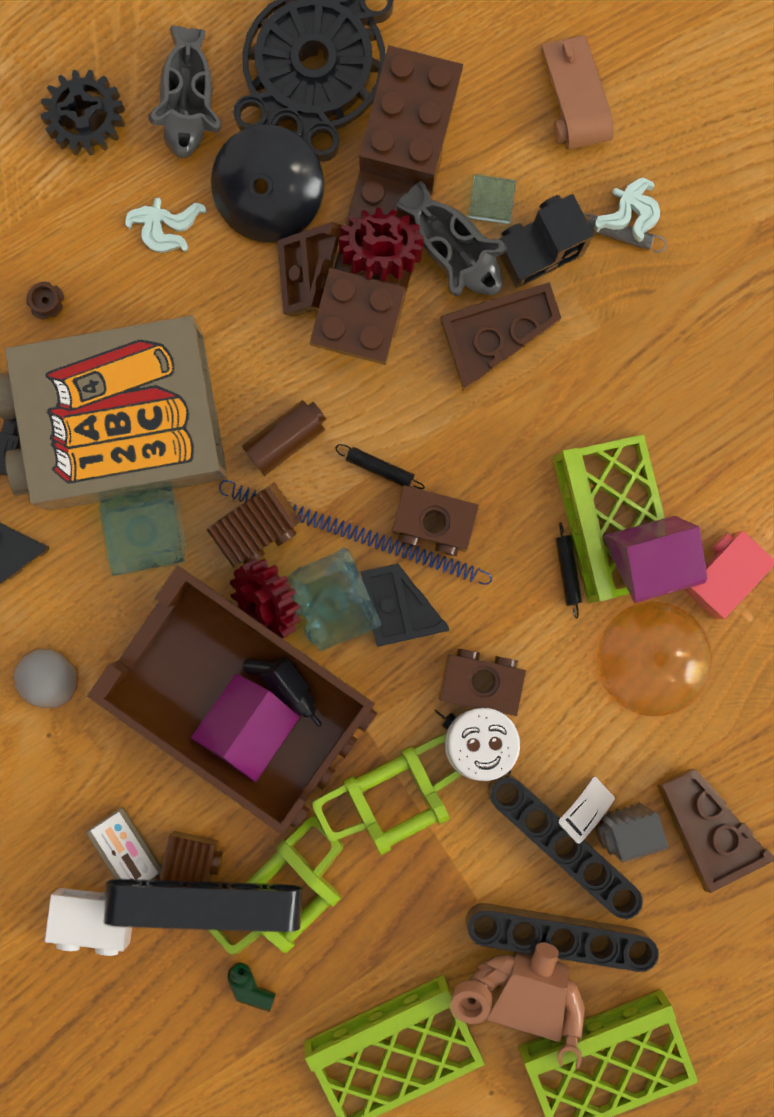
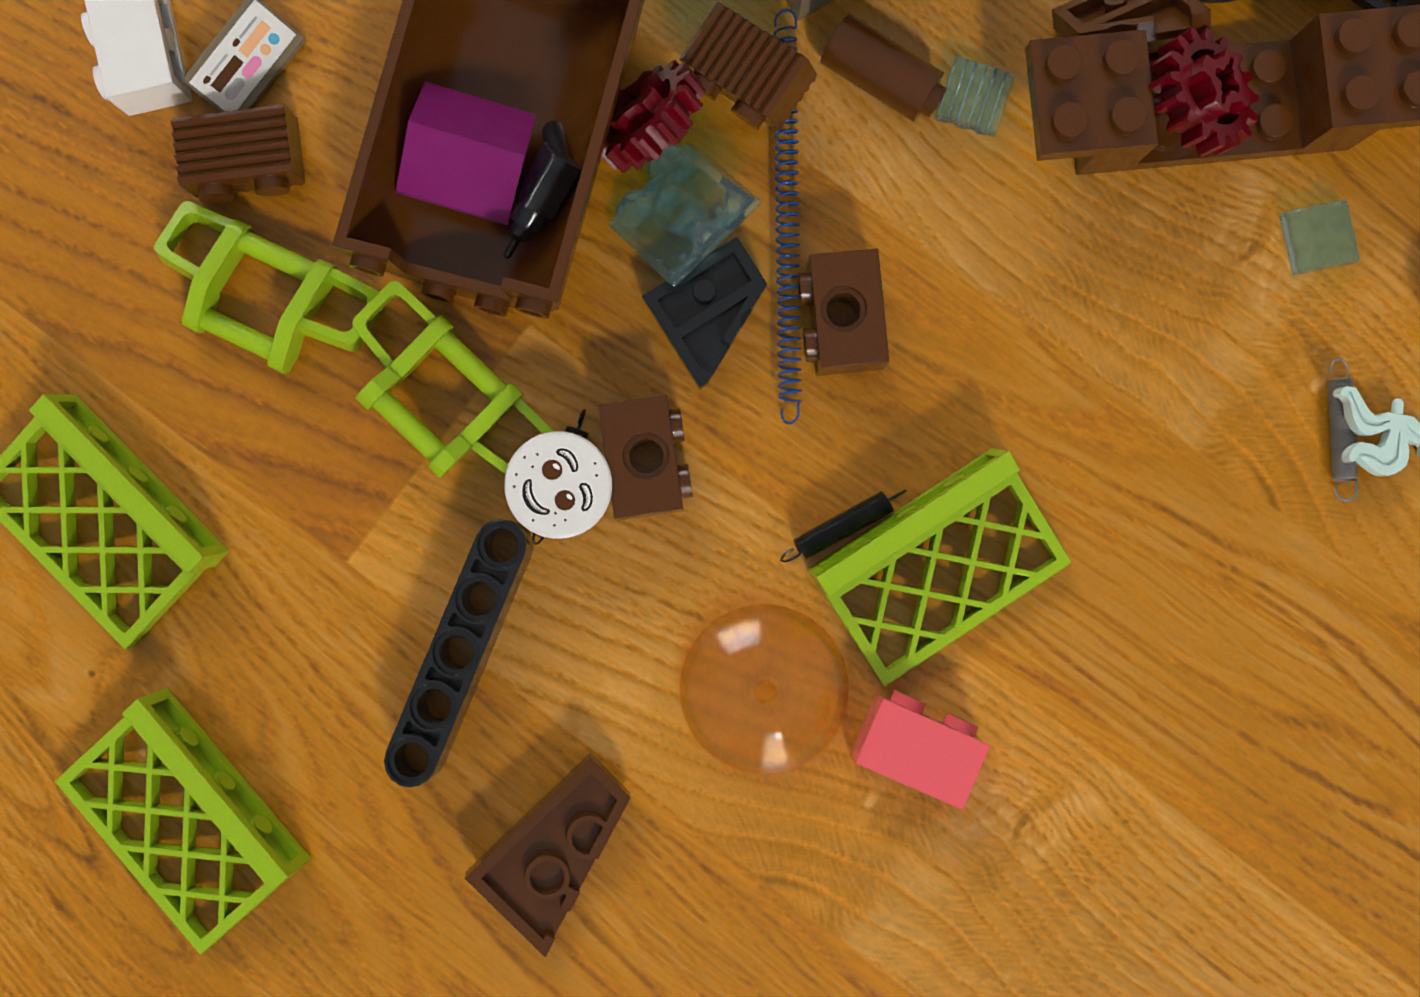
camera: 75 degrees right, 0 degrees up
black beam [104,879,302,932] -> none
dark green arm [227,962,276,1012] -> none
black piece [335,444,425,489] -> none
dark grey animal [395,180,507,296] -> none
reddish brown wing [440,282,561,391] -> none
nougat torso [450,942,585,1070] -> none
black beam [466,903,659,972] -> none
black brick [499,194,594,289] -> none
white sticker [558,777,615,844] -> none
dark grey brick [596,802,668,863] -> none
magenta slope [604,516,707,604] -> none
none -> clear light blue piece [935,55,1015,137]

